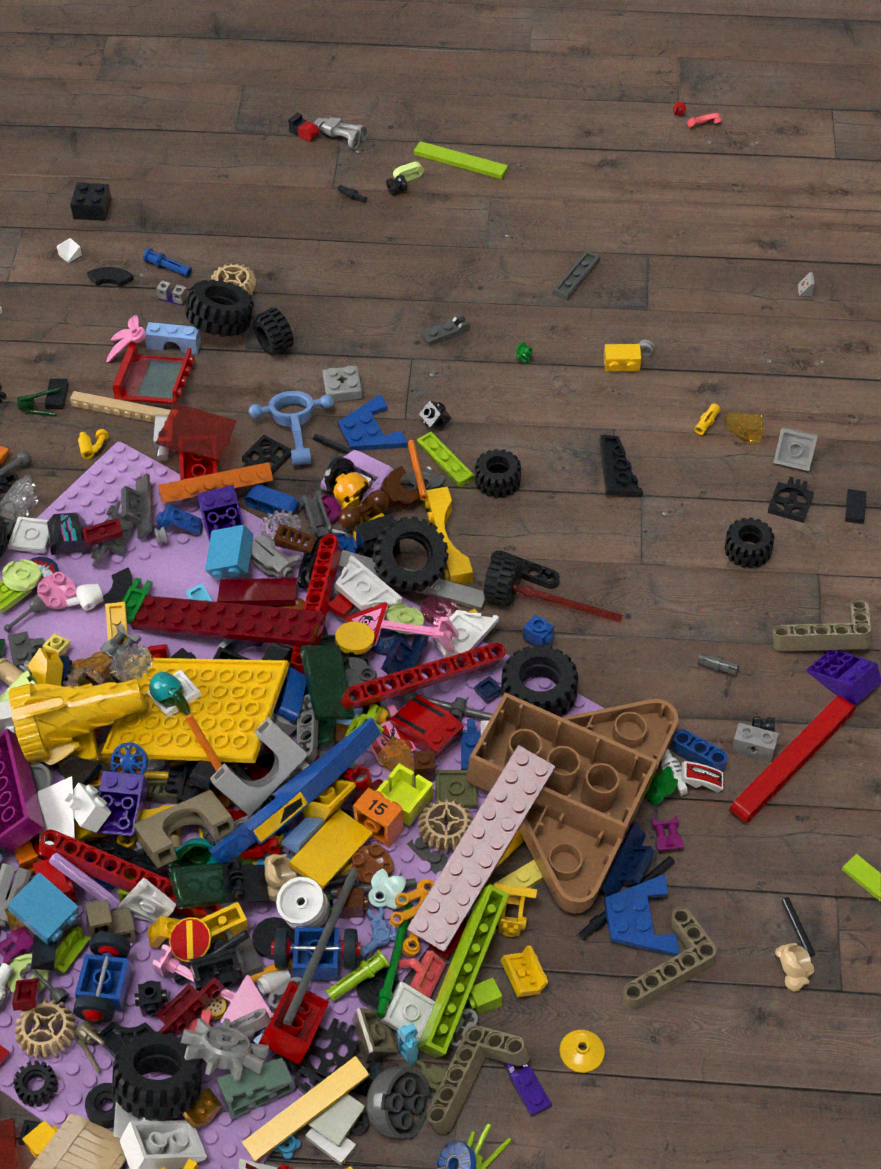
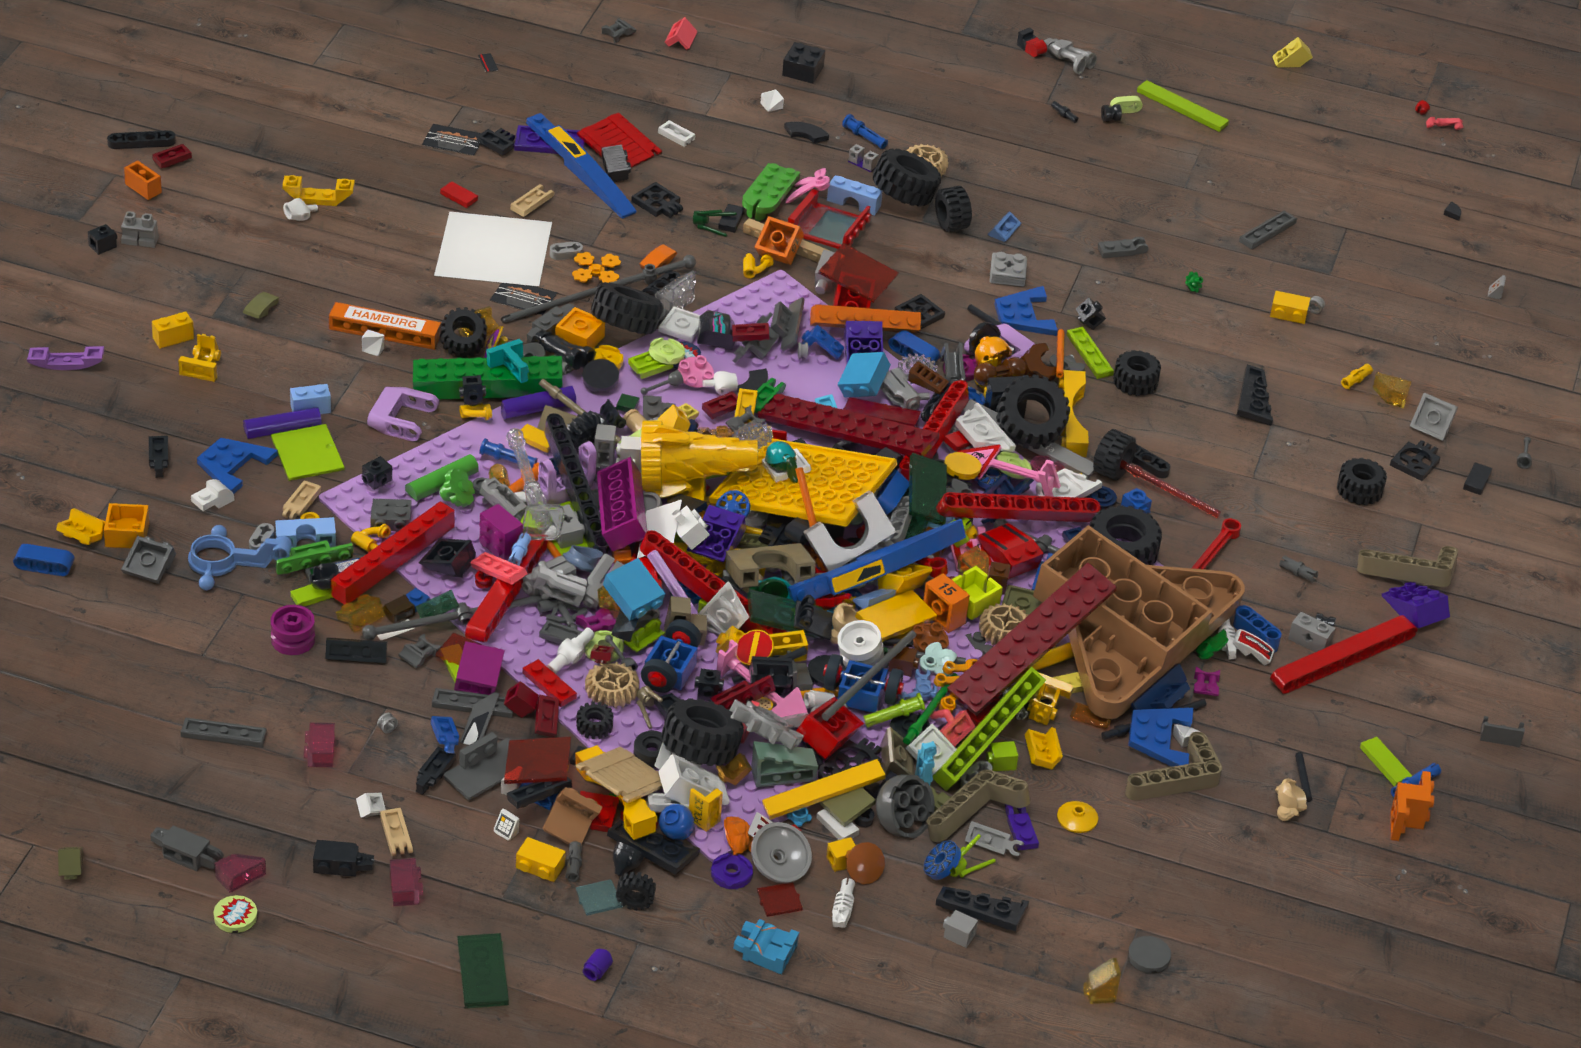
camera: 10 degrees right, 10 degrees down
medium blue piece [249,391,334,466] -> none
none -> dark red plate [702,391,738,419]
none -> bright green plate [742,163,800,221]
none -> orange brick [755,216,804,265]
none -> light grey plate [965,821,1024,856]
none -> medium blue slope [988,211,1021,242]
none -> clear orange tile [1070,702,1112,730]
none -> dark blue gear [1087,486,1117,509]
none -> white slope [1172,724,1200,748]
none -> red piece [1191,518,1241,570]
none -> light yellow slope [1272,37,1313,68]
none -> black tile [1443,202,1461,221]

